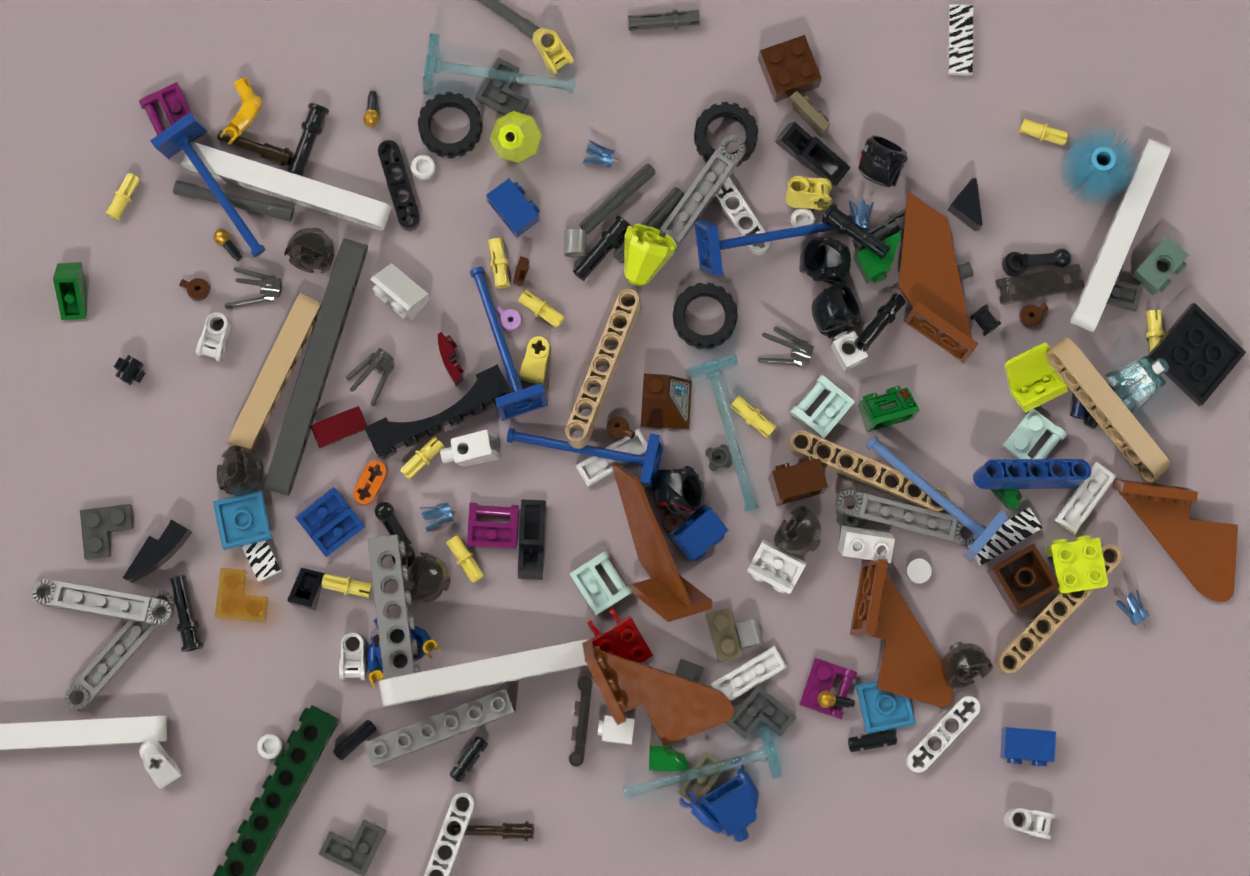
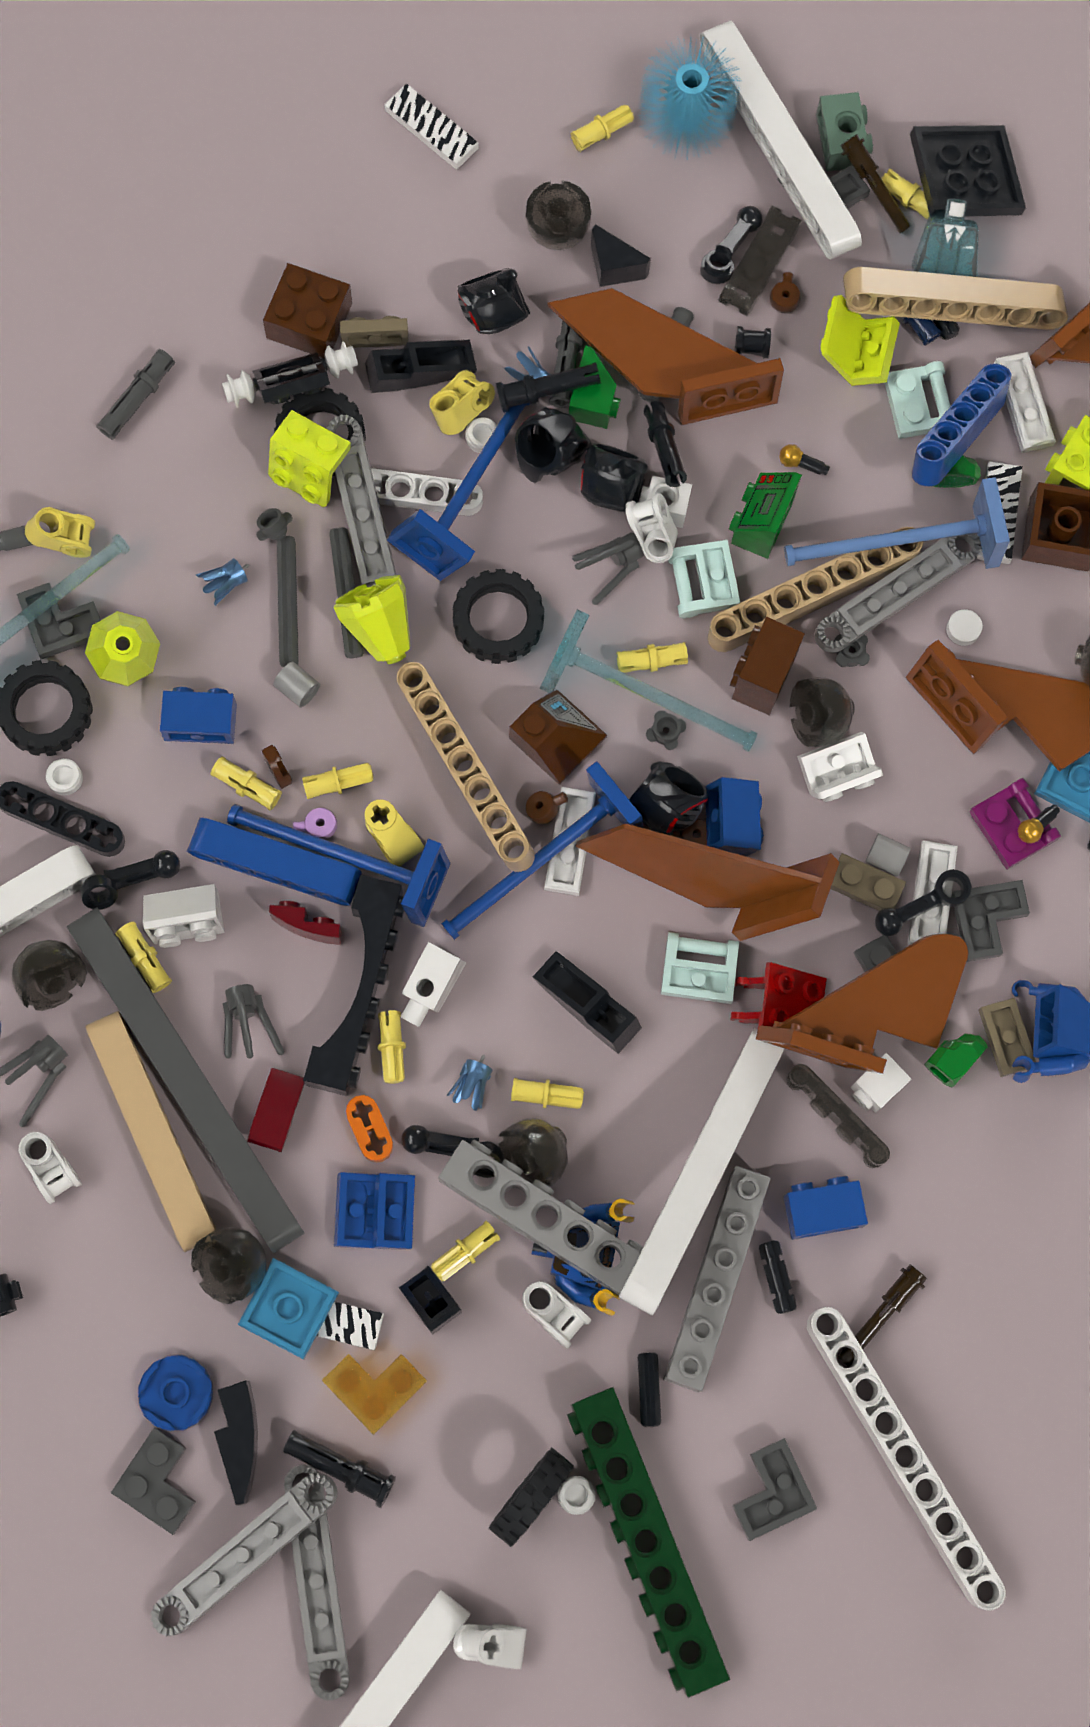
camera: 50 degrees left, 5 degrees down
magenta plate [467,502,519,549] -> none
black pin [572,215,633,282] -> none
clear light blue tile [622,726,782,800] -> none
white brick [838,526,895,563] -> none
none -> black piece [80,850,180,910]
none -> light yellow pin [115,921,172,993]
none -> blue tile [138,1355,213,1431]
none -> blue beam [187,818,362,906]
none -> plate [222,341,358,408]
none -> dark grey plate [256,508,293,541]
none -> neon yellow bracket [268,410,351,507]
none -> black tyre [488,1447,574,1547]
none -> clear smoke cylinder [525,181,592,251]
none -> white piece [626,493,678,563]
none -> piece [779,444,830,476]
none -> blue brick [783,1176,868,1240]
none -> dark brown pin [840,134,911,233]
none -> black piece [875,869,972,936]

